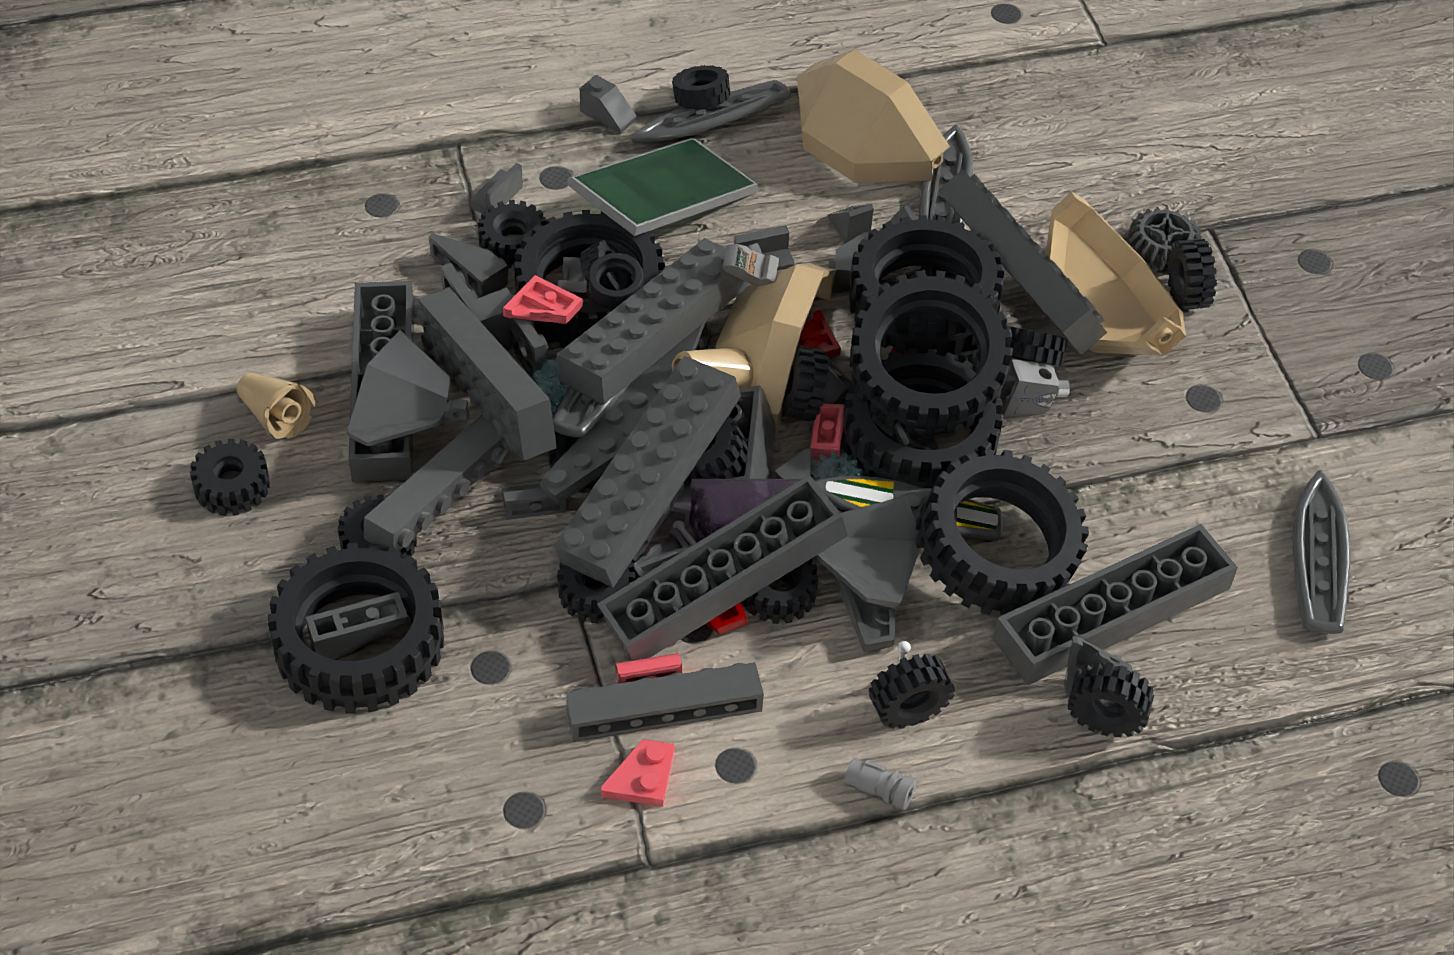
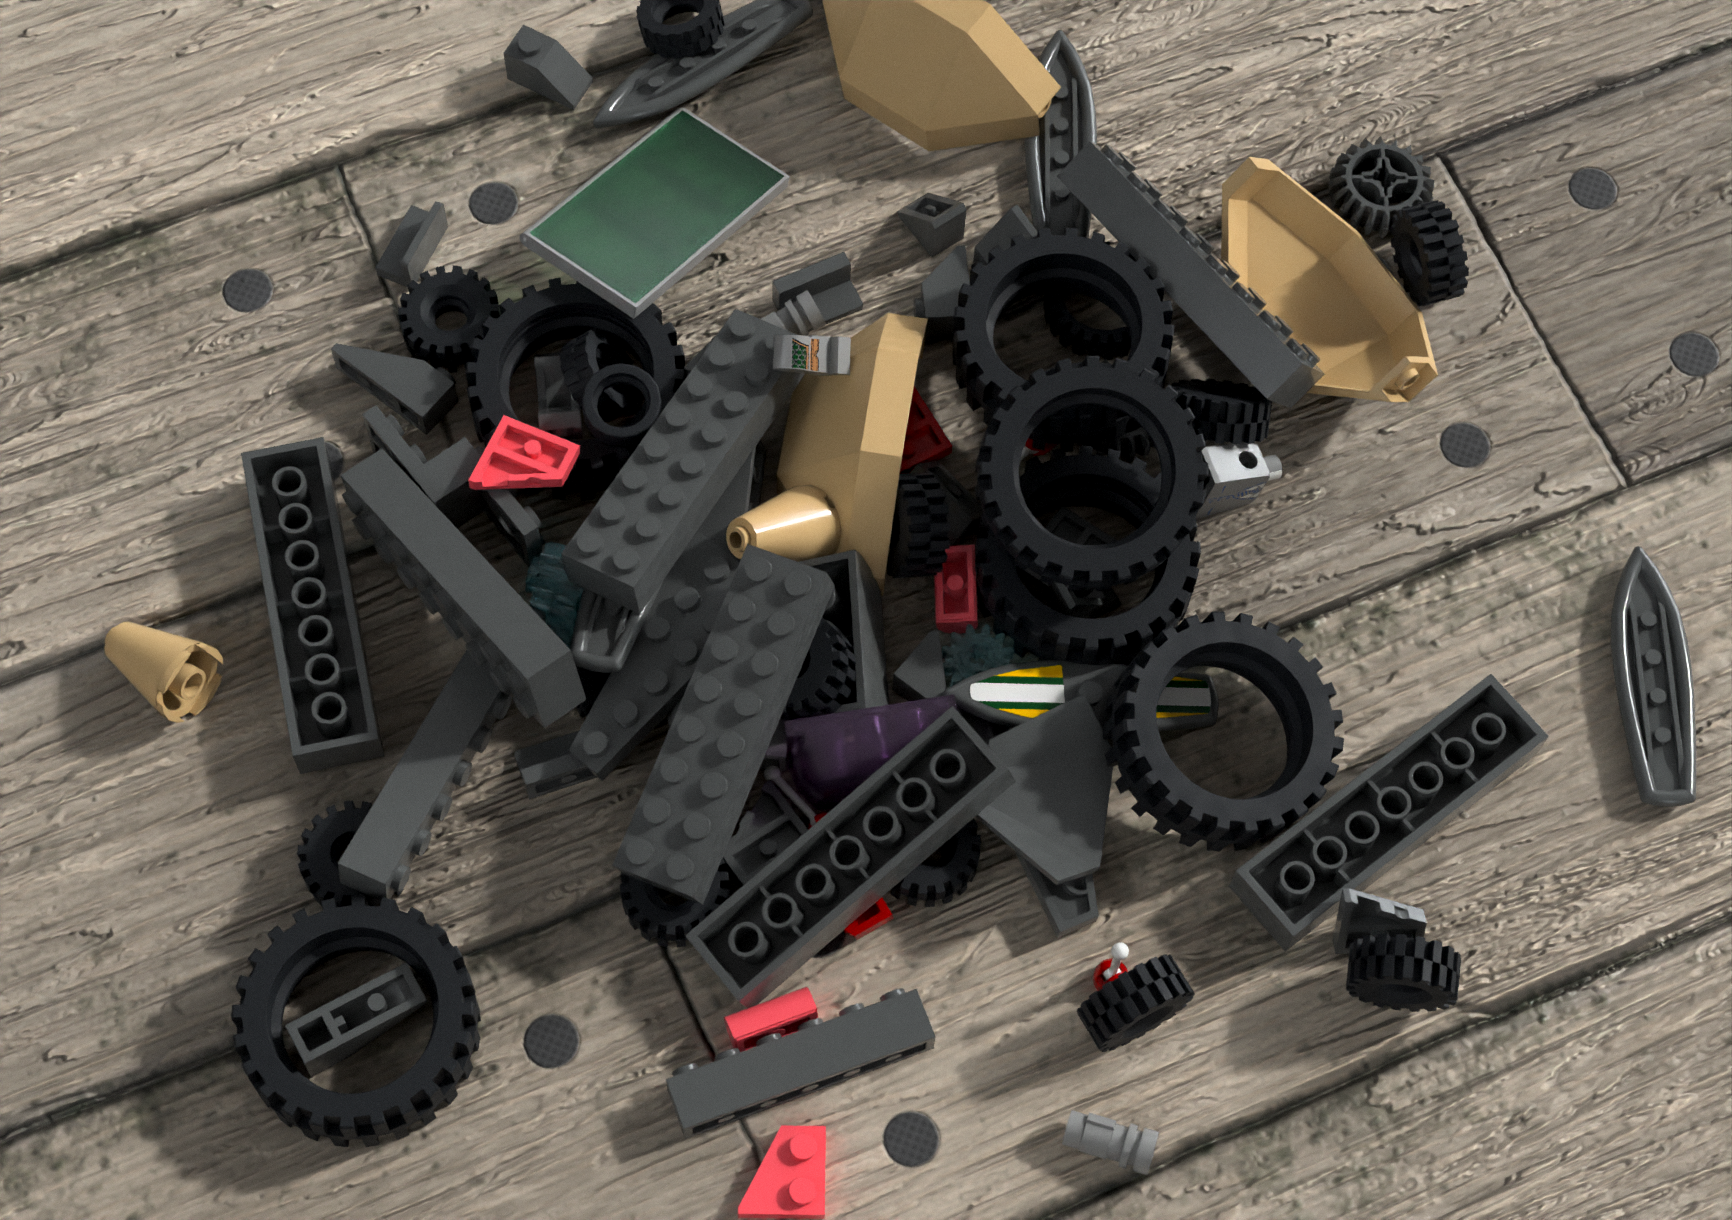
camera: 10 degrees left, 15 degrees up
black tyre [190,439,270,516] -> none
dark grey panel [347,330,469,446] -> none

